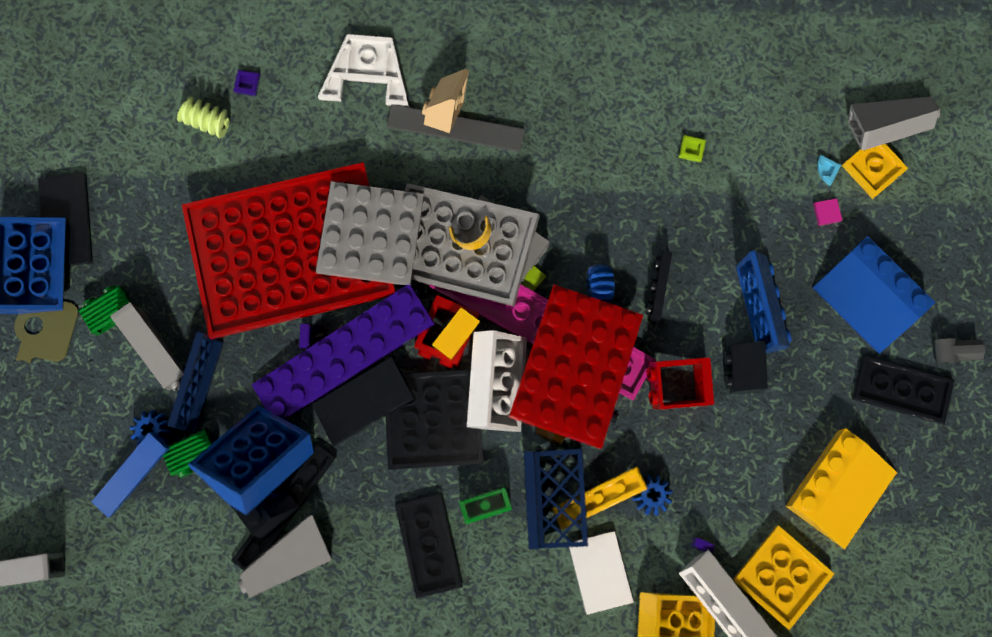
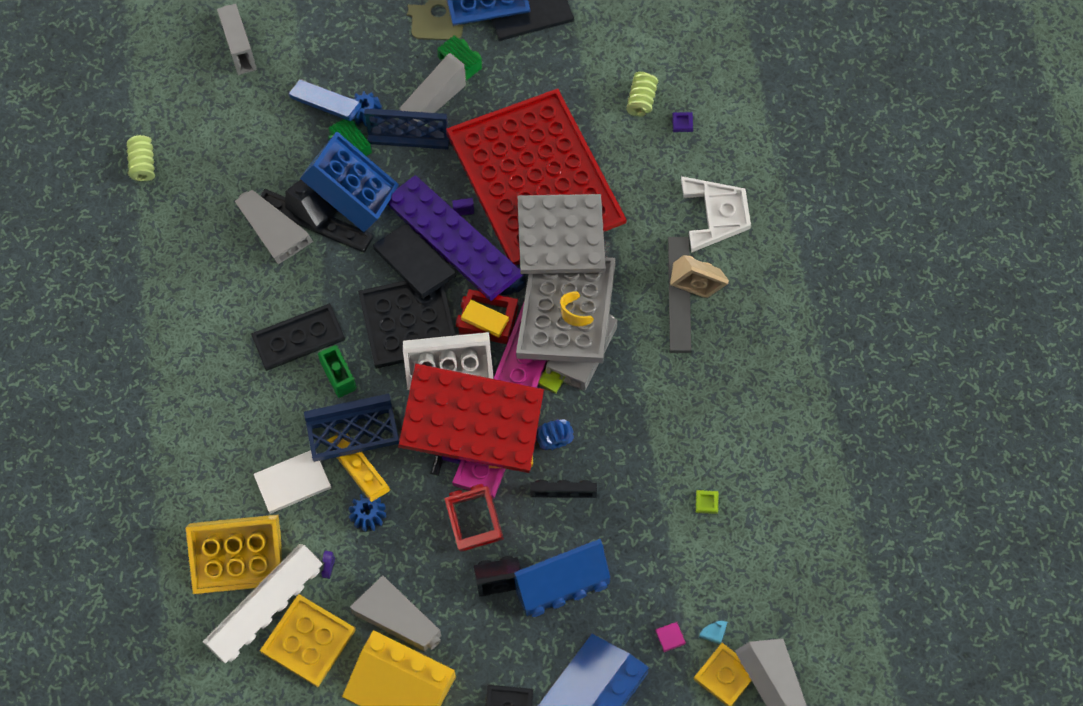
camera: 85 degrees right, 15 degrees down
none -> light grey slope [350,575,441,652]

